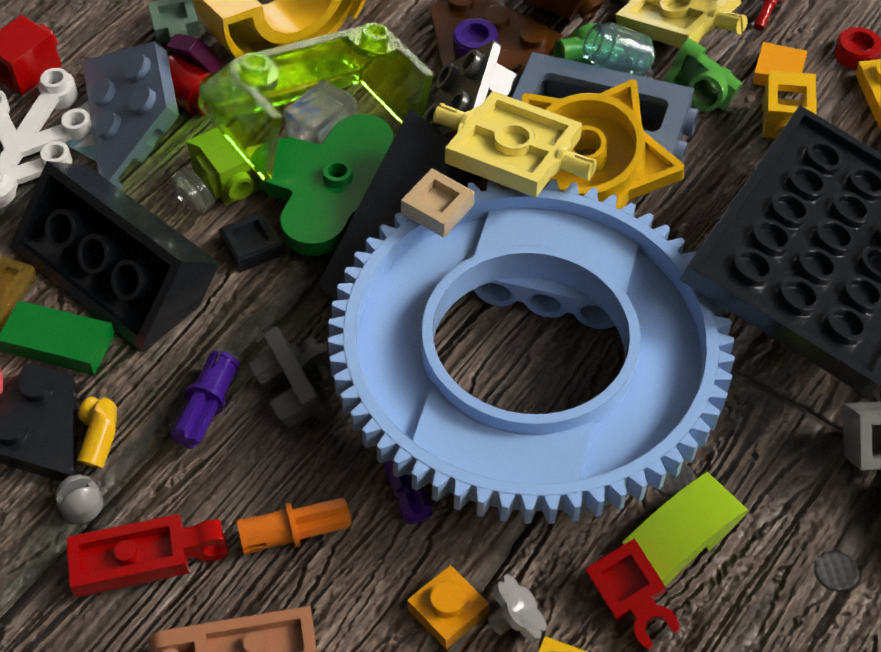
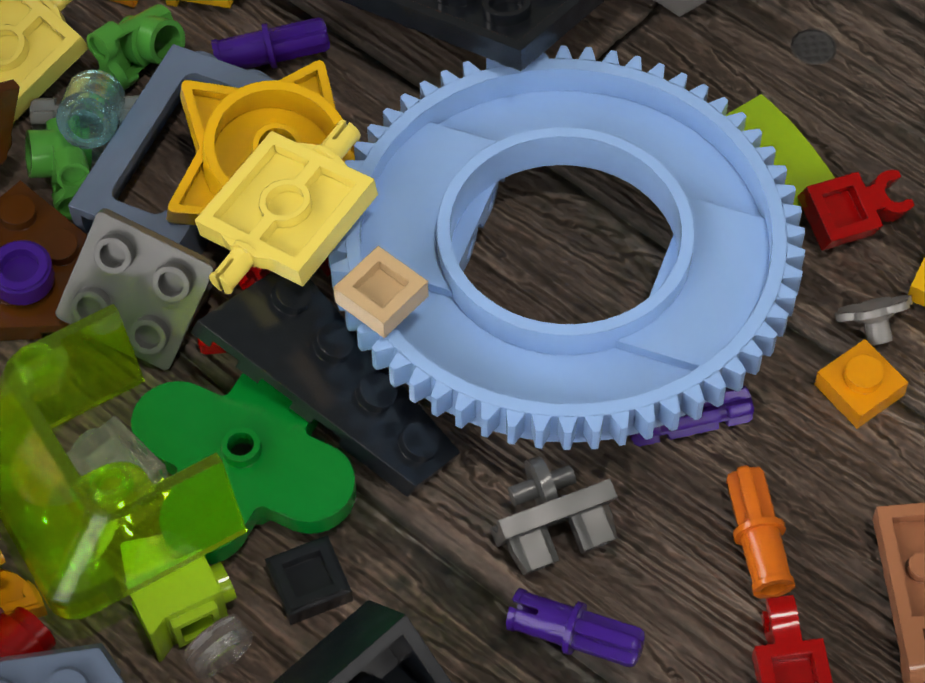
camera: 85 degrees left, 5 degrees up
none -> dark purple axle [211,17,330,70]

